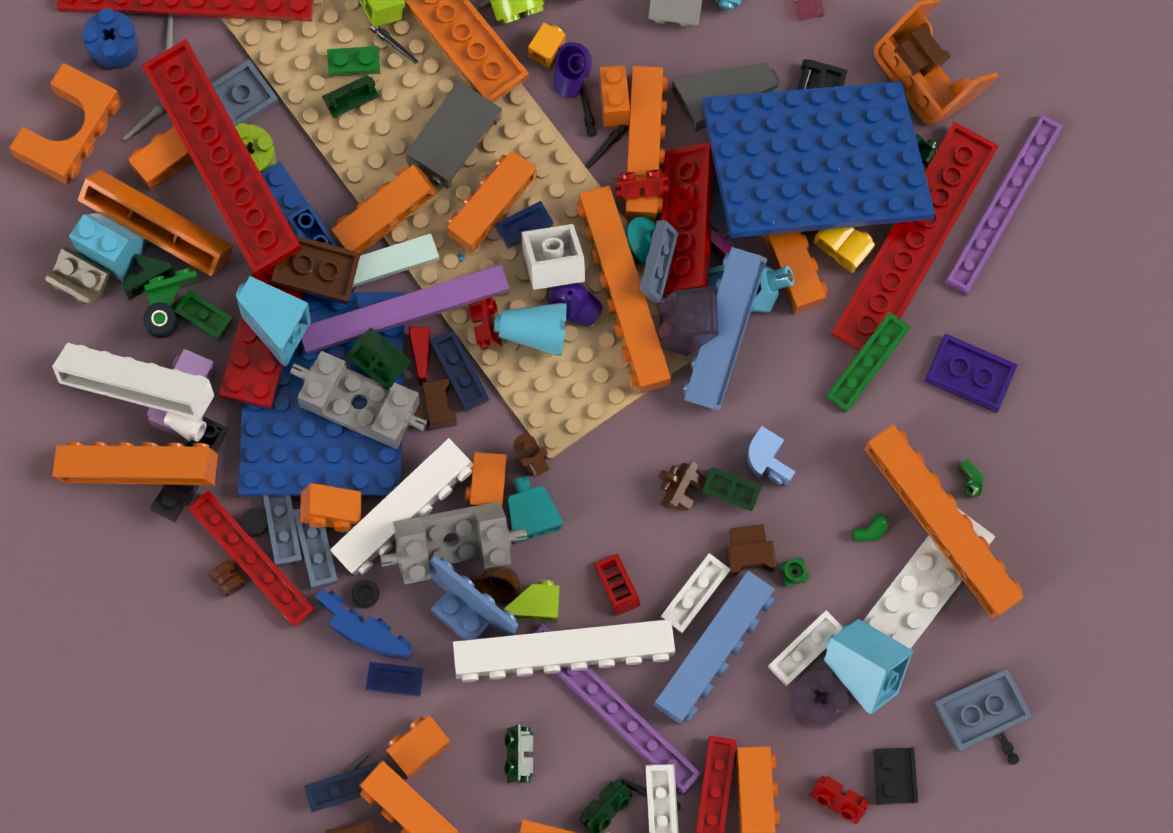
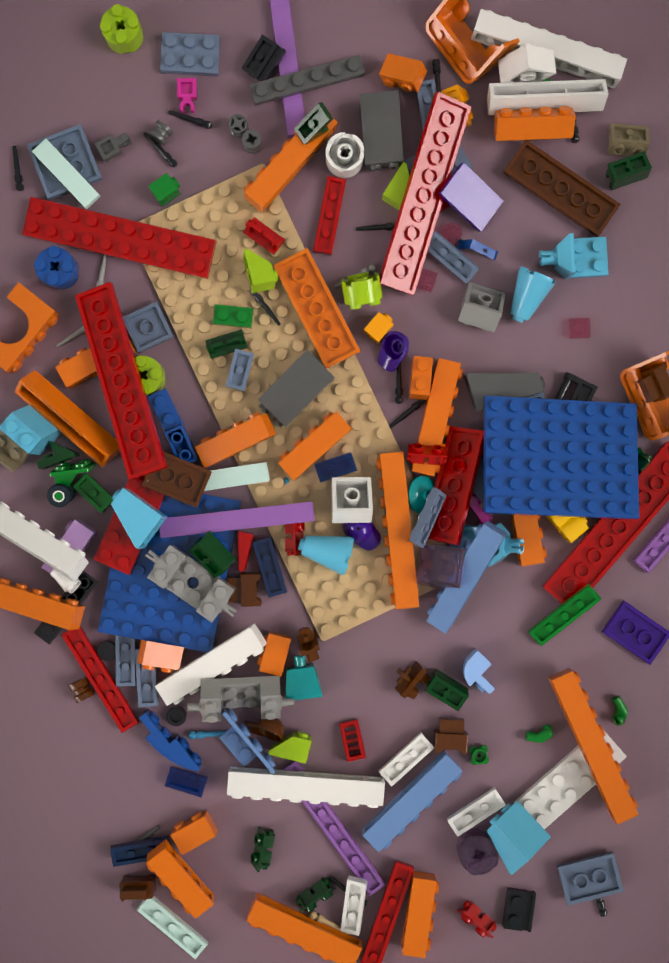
camera: 20 degrees right, 15 degrees up
none -> dark azure piece [188,731,225,739]
none -> sand blue plate [226,349,254,391]

